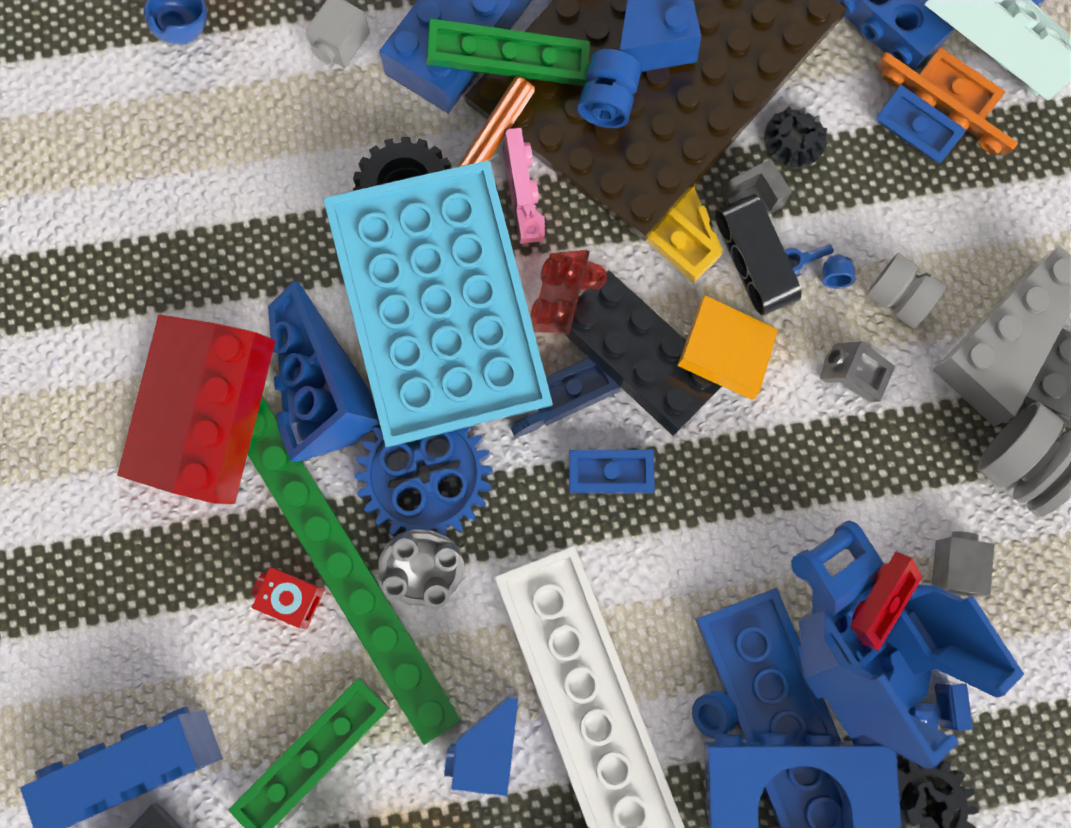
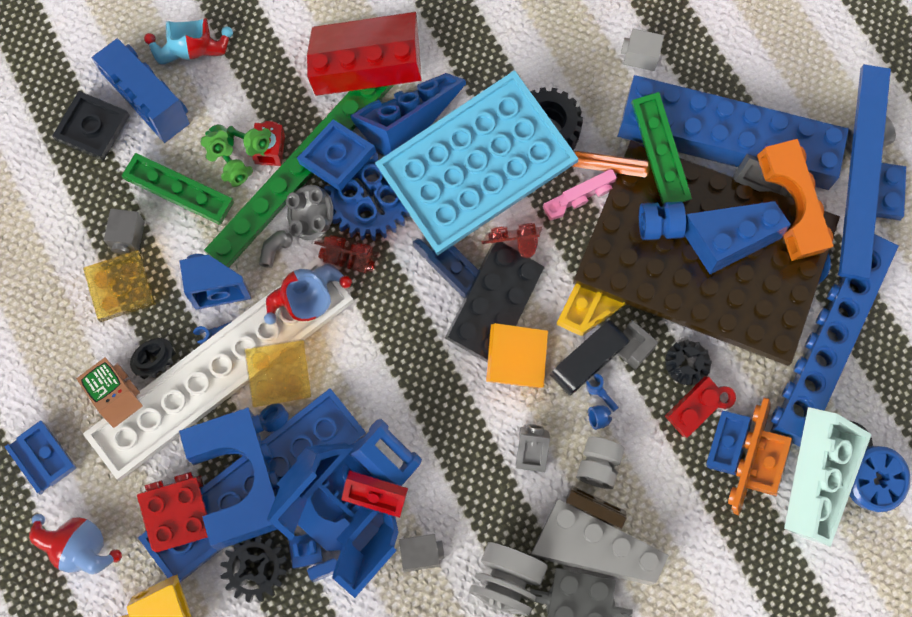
camera: 70 degrees right, 5 degrees down
blue plate [569,450,655,494] -> none
none -> piece [144,18,233,65]
none -> blue hand [193,321,232,344]
none -> bright green plant [200,124,271,187]
none -> clear yellow plate [244,339,311,407]
none -> flat silver arm [259,230,293,268]
none -> medium blue piece [264,264,352,325]
none -> blue plate [297,119,376,191]
none -> clear red hinge [314,235,379,274]
none -> dark brown plate [566,486,627,529]
none -> red hinge [665,376,736,438]

